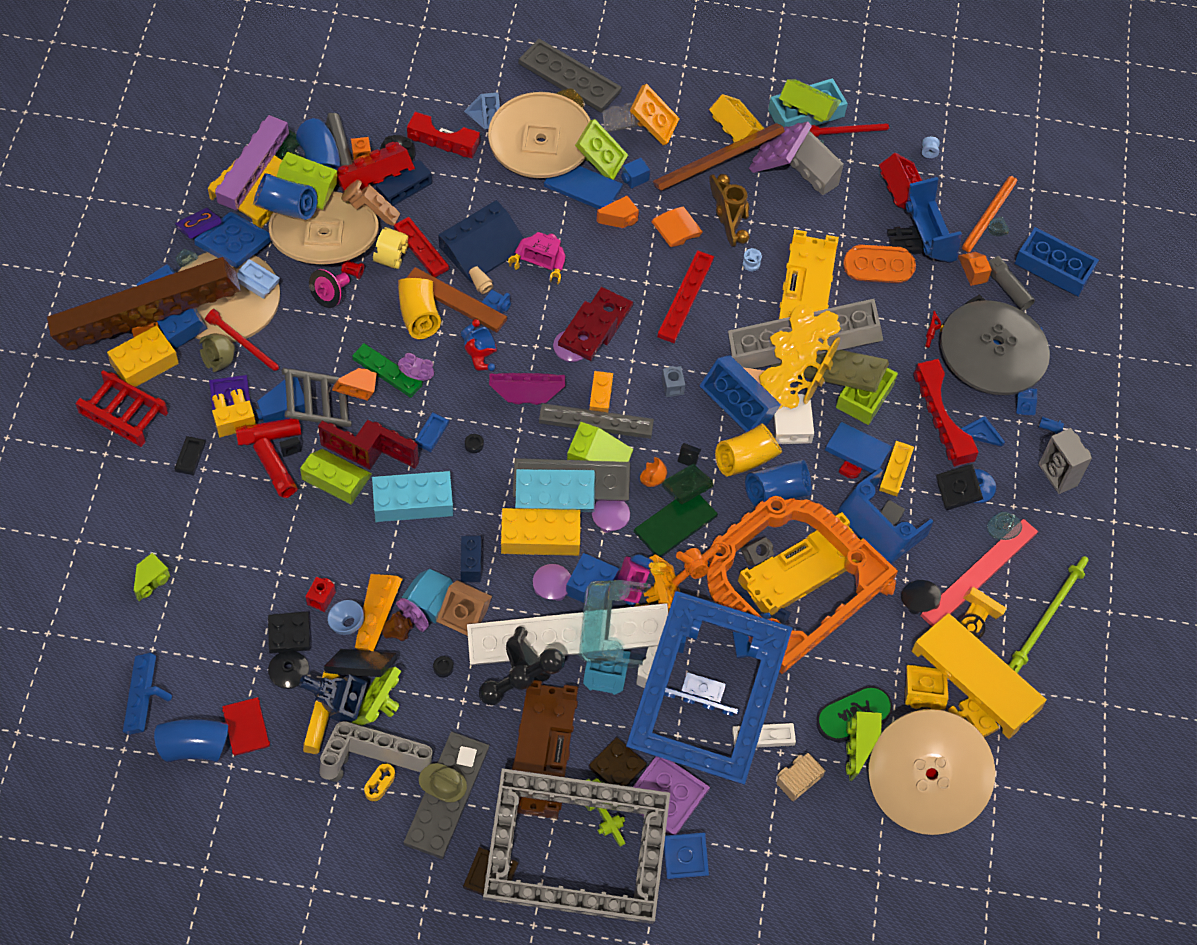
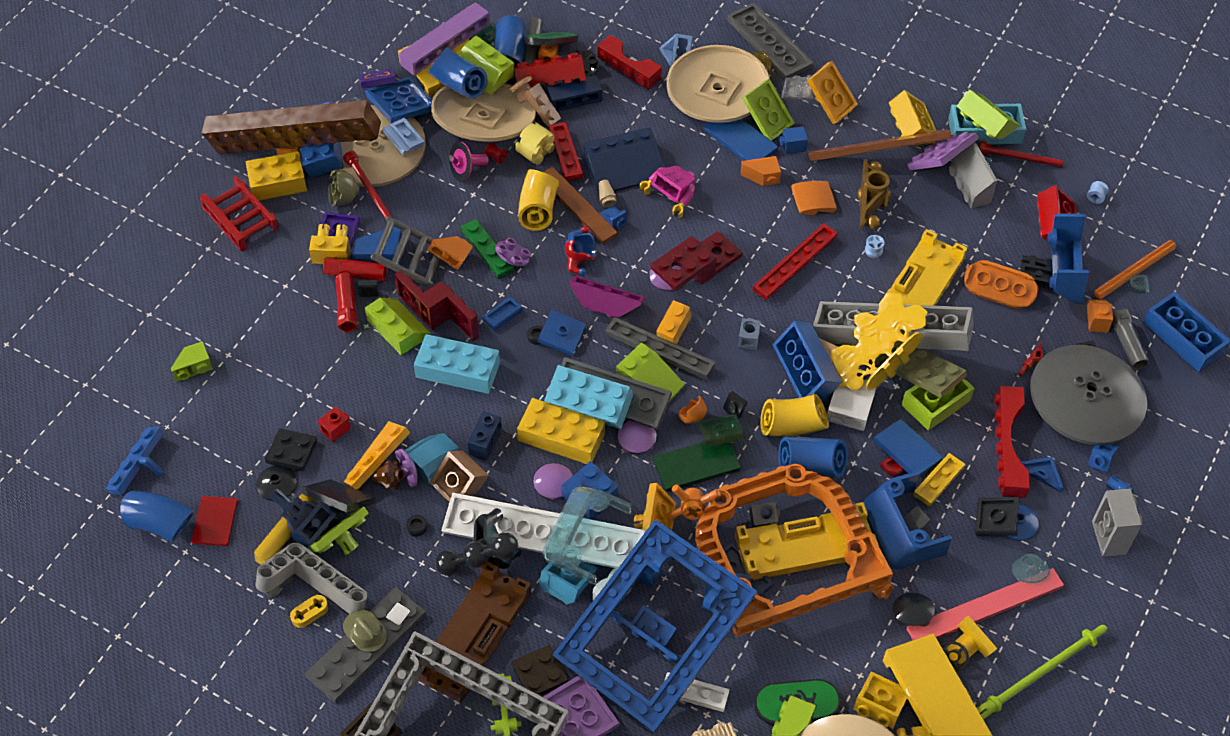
camera: 25 degrees right, 5 degrees down
black tile [174,436,206,476] -> none
medium blue piece [328,600,364,635] -> none
dark pink torso [617,555,666,607] -> none
none -> black tile [525,32,579,46]
none -> blue plate [537,309,586,356]

